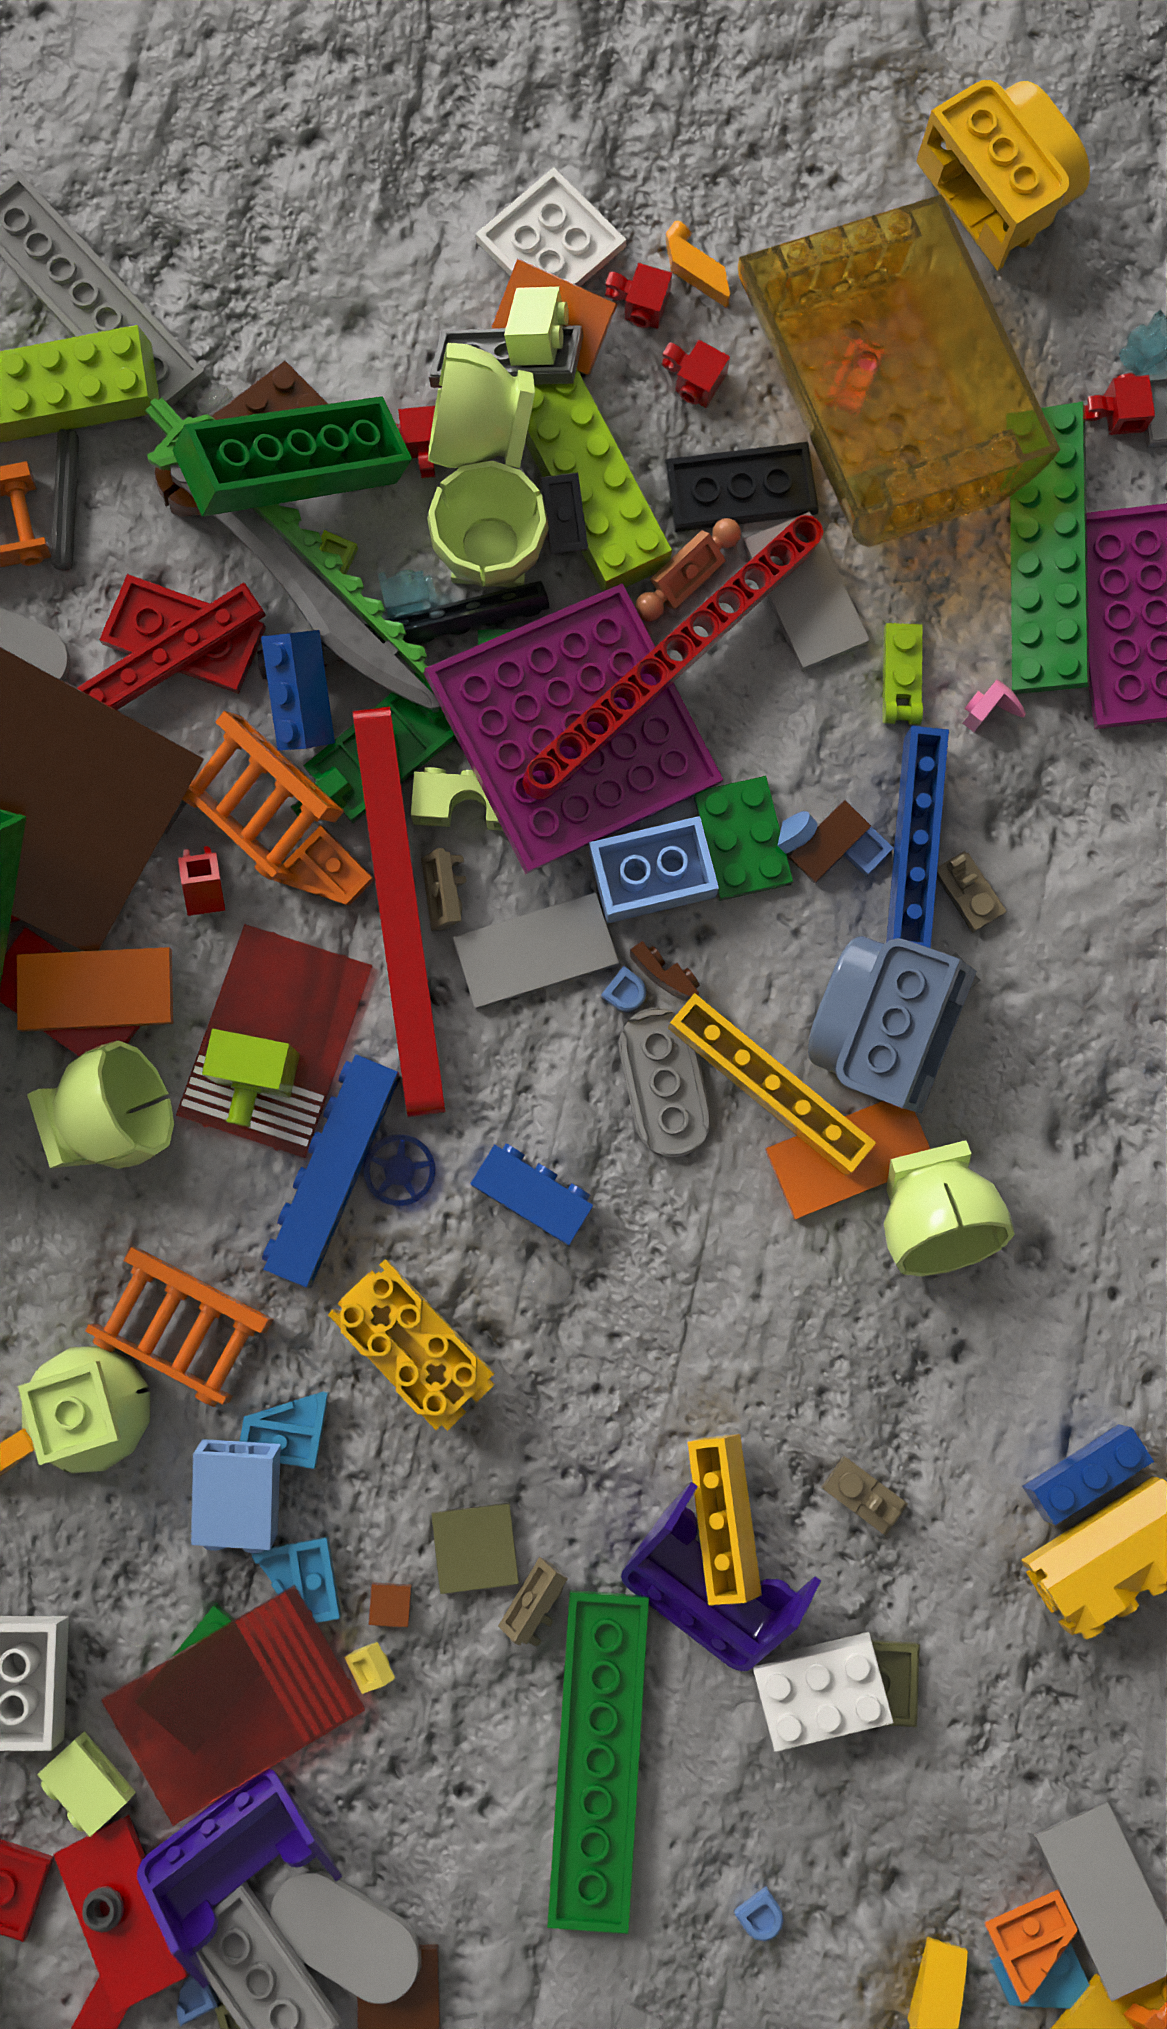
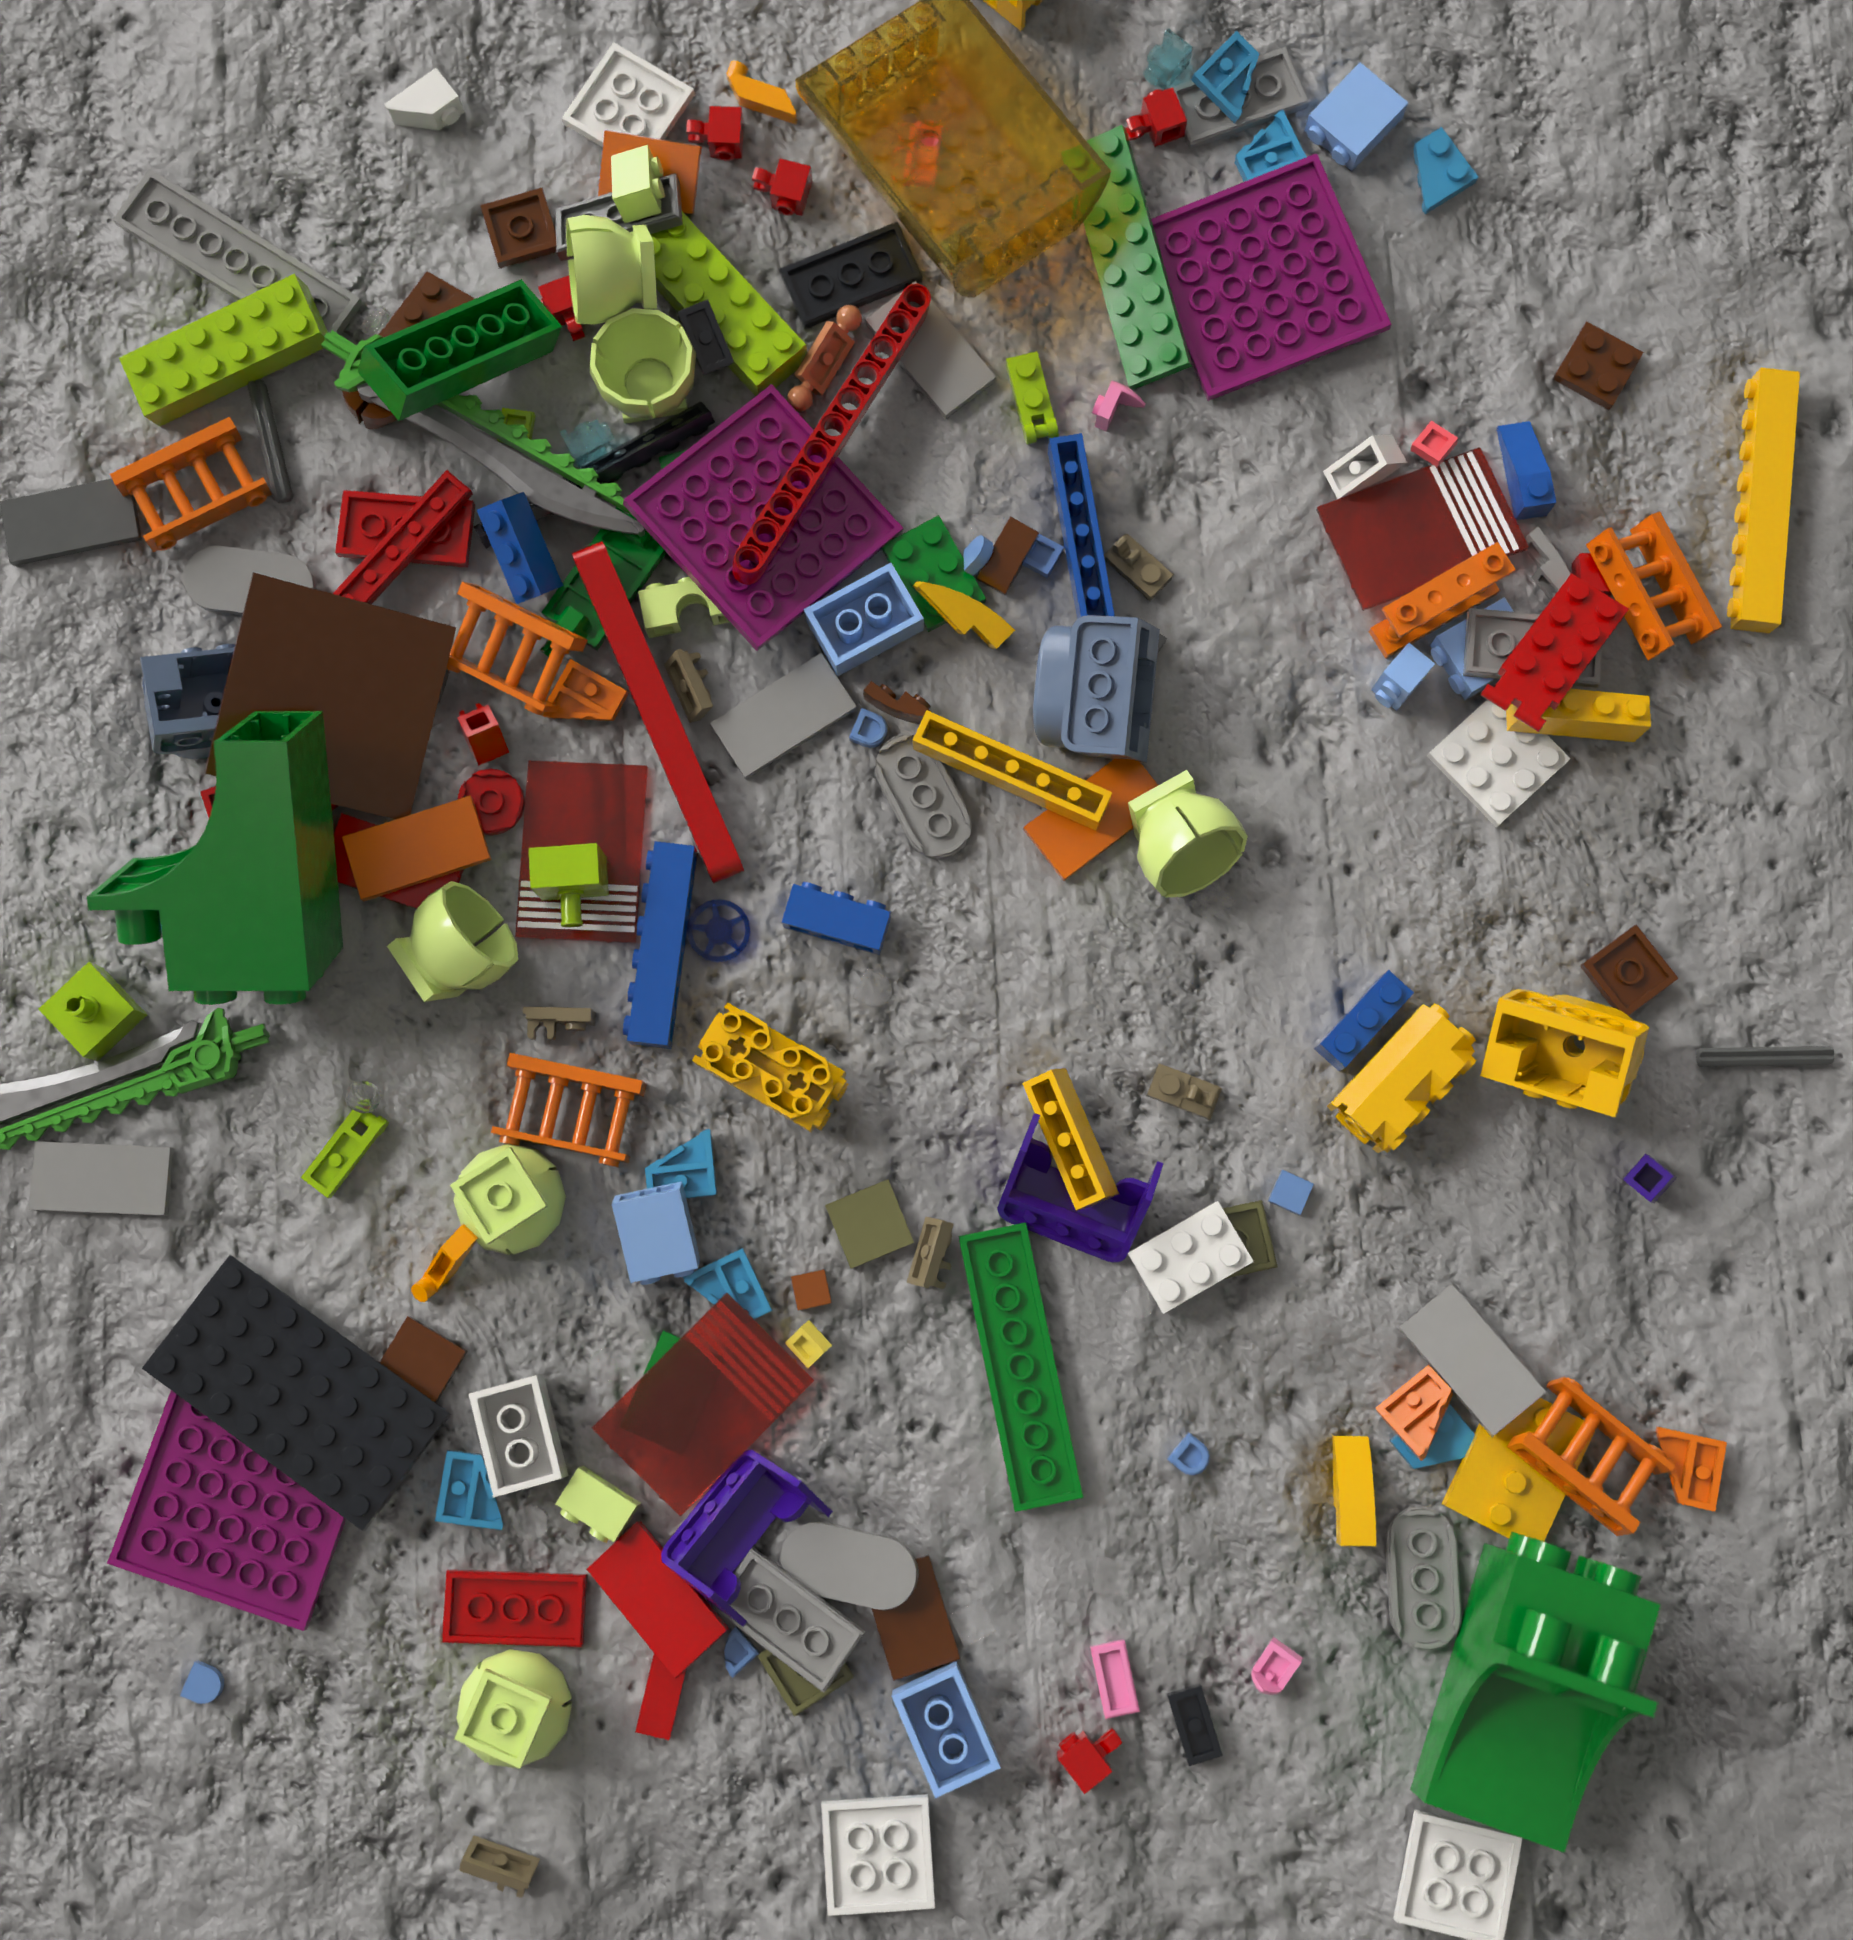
camera: 10 degrees left, 0 degrees up
dark grey plate [82,1887,124,1932] -> none
none -> white slope [384,68,465,130]
none -> red tile [457,768,525,836]
none -> reddish brown plate [480,187,556,269]
none -> dark tan plate [523,1007,596,1040]
none -> yellow slope [913,581,1015,649]
none -> medium blue tile [1268,1170,1314,1215]

